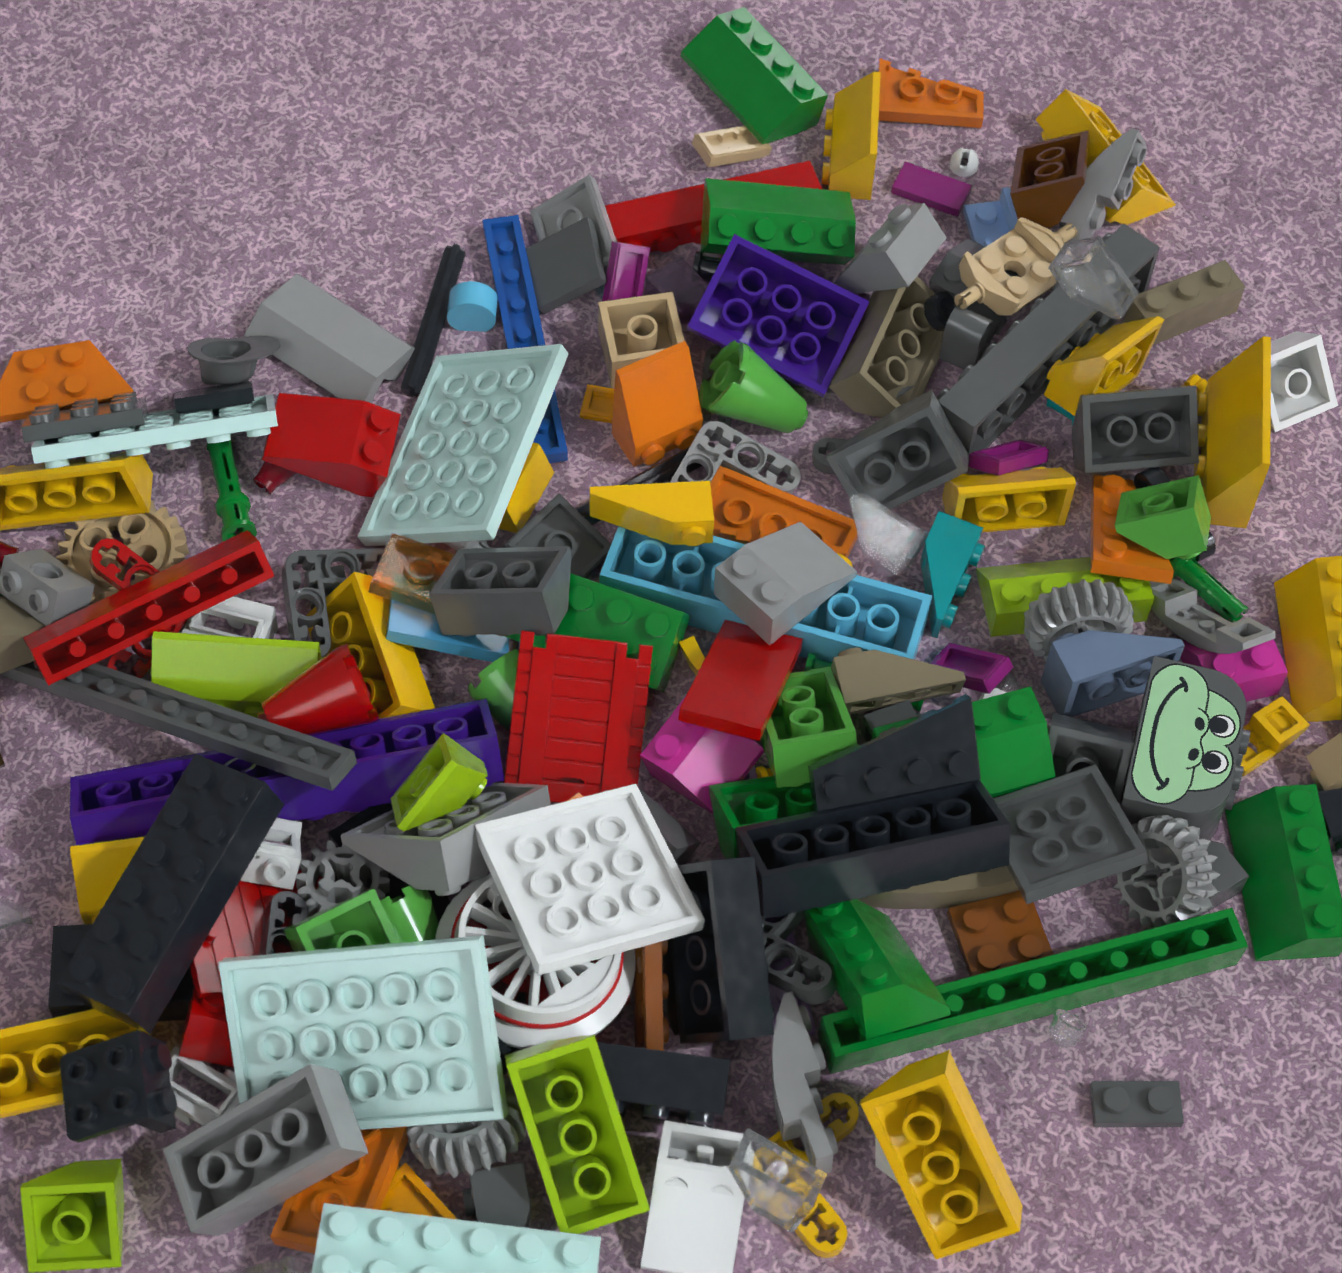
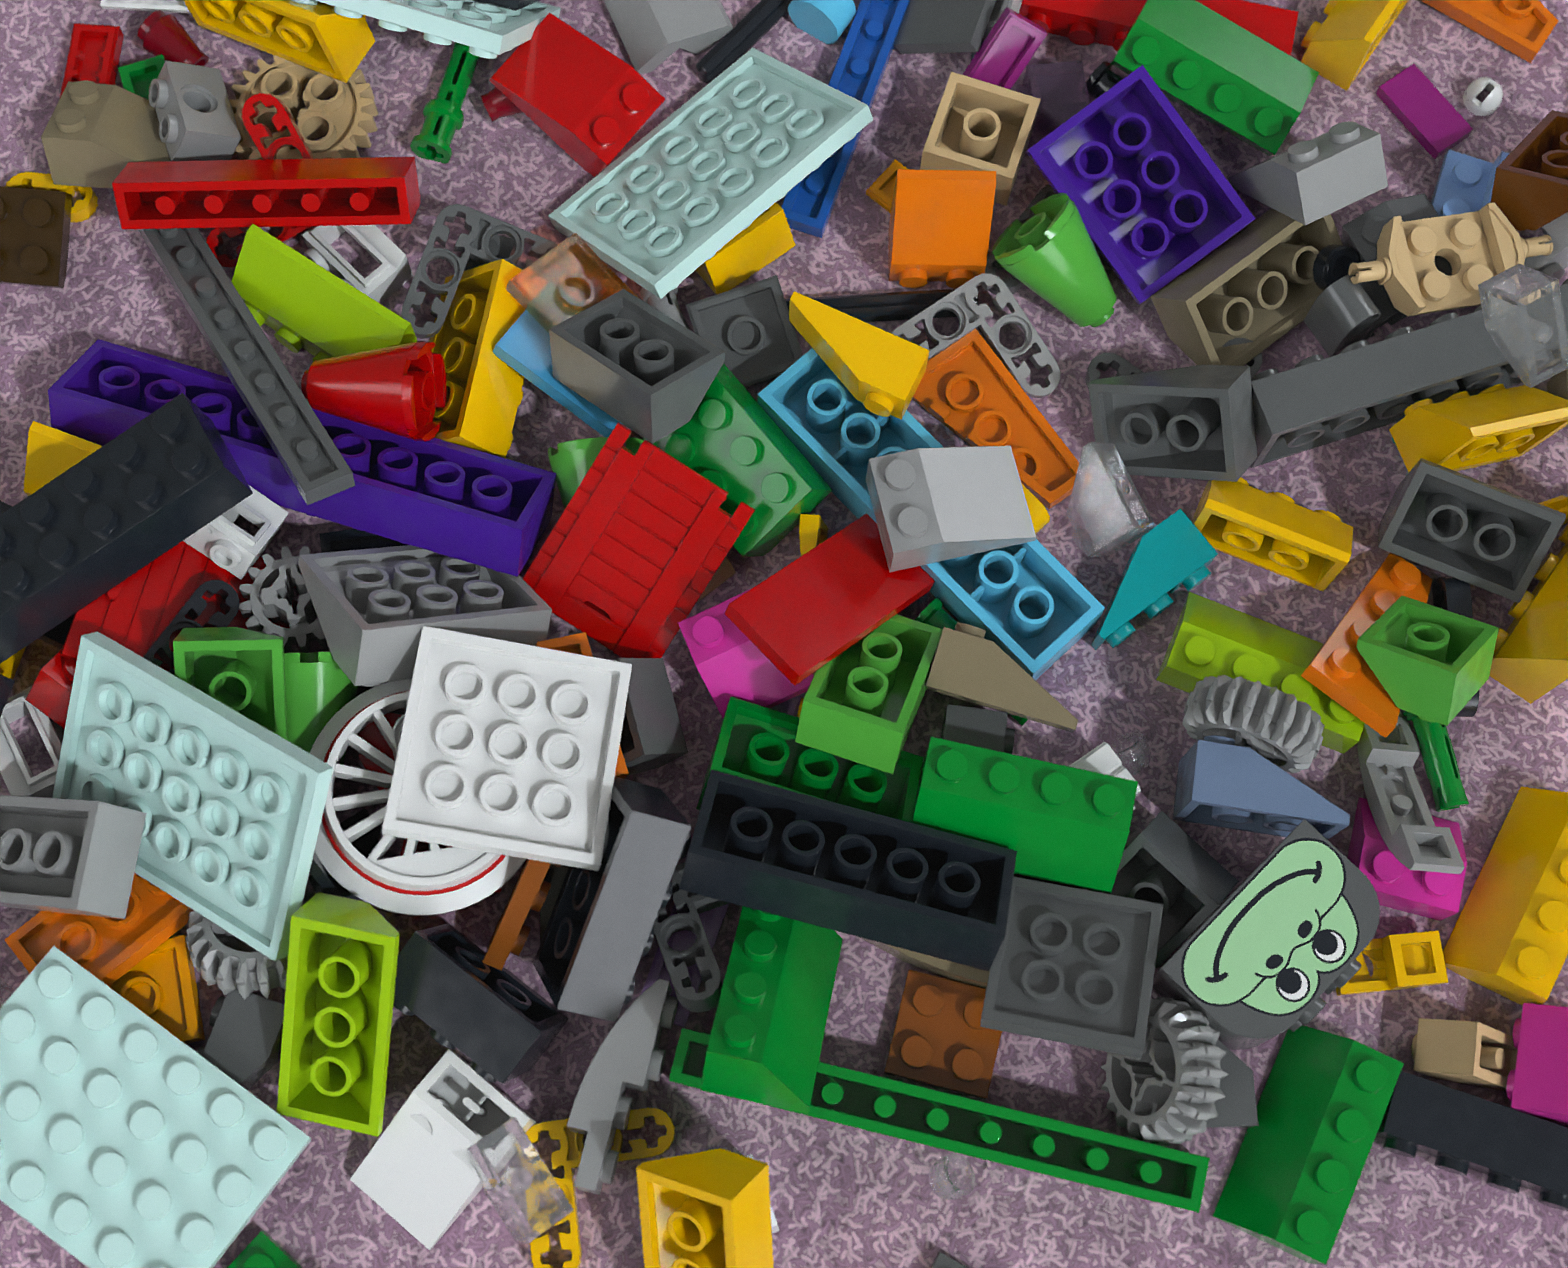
camera: 30 degrees right, 15 degrees up
lime slope [391,733,488,832] -> none
black wing [808,694,981,811] -> none
magenta tile [930,643,1013,694] -> none
magenta tile [968,439,1049,476] -> none

